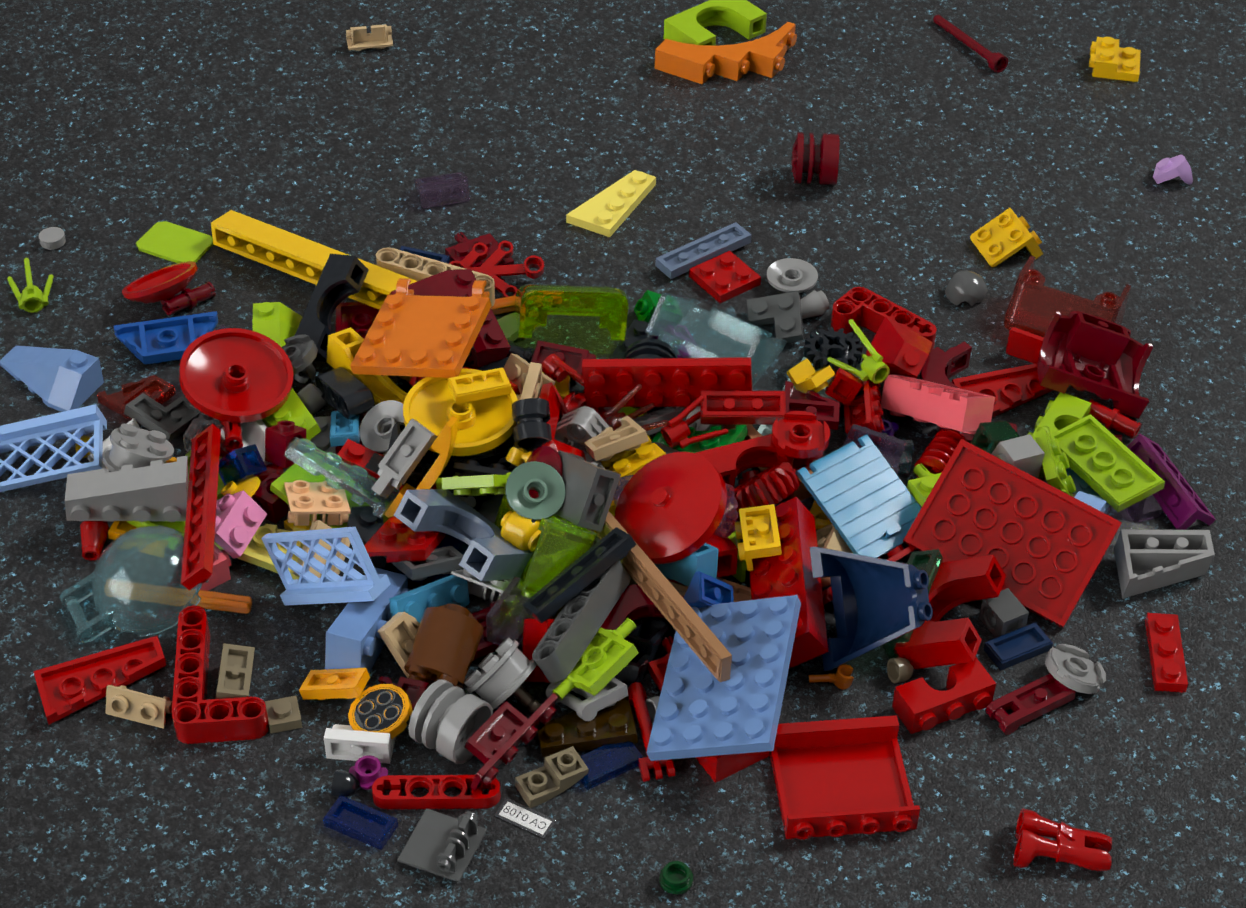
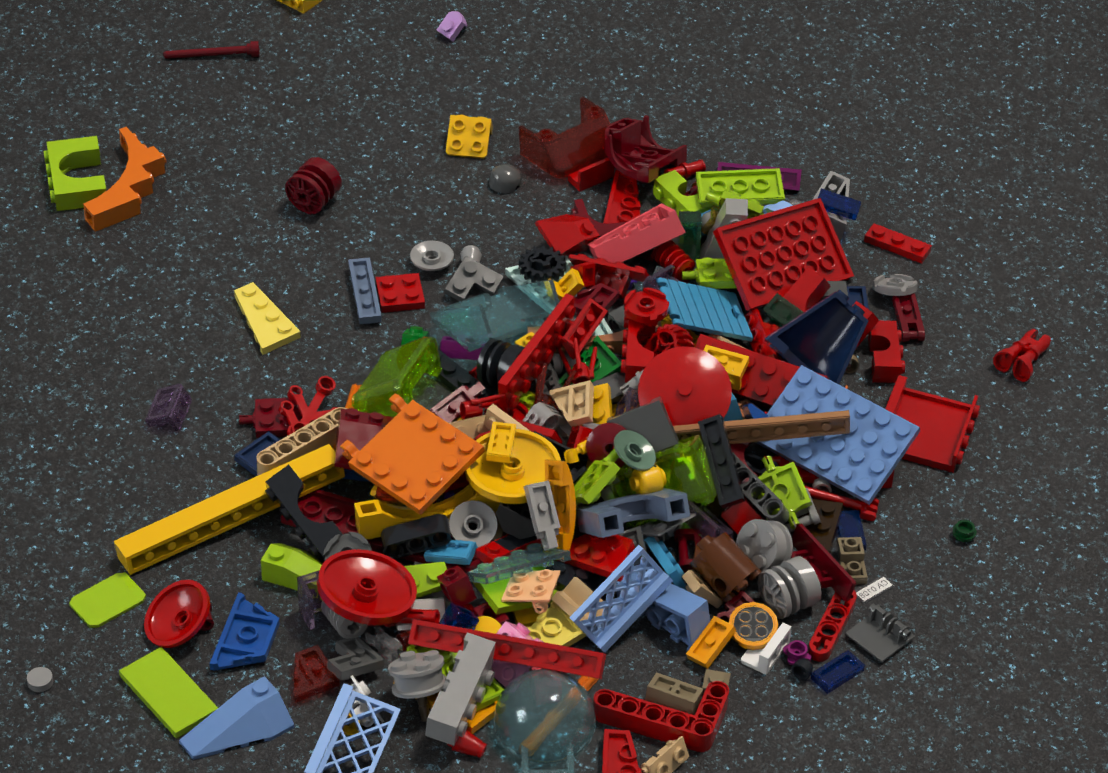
camera: 65 degrees left, 0 degrees up
lime plant [7,258,54,313] -> none
black wheel [512,398,552,449] -> none
lime plant [827,319,890,384] -> none
red beam [831,287,937,352] -> none
none -> lime tile [119,647,218,739]
none -> clear blue tile [818,188,861,221]

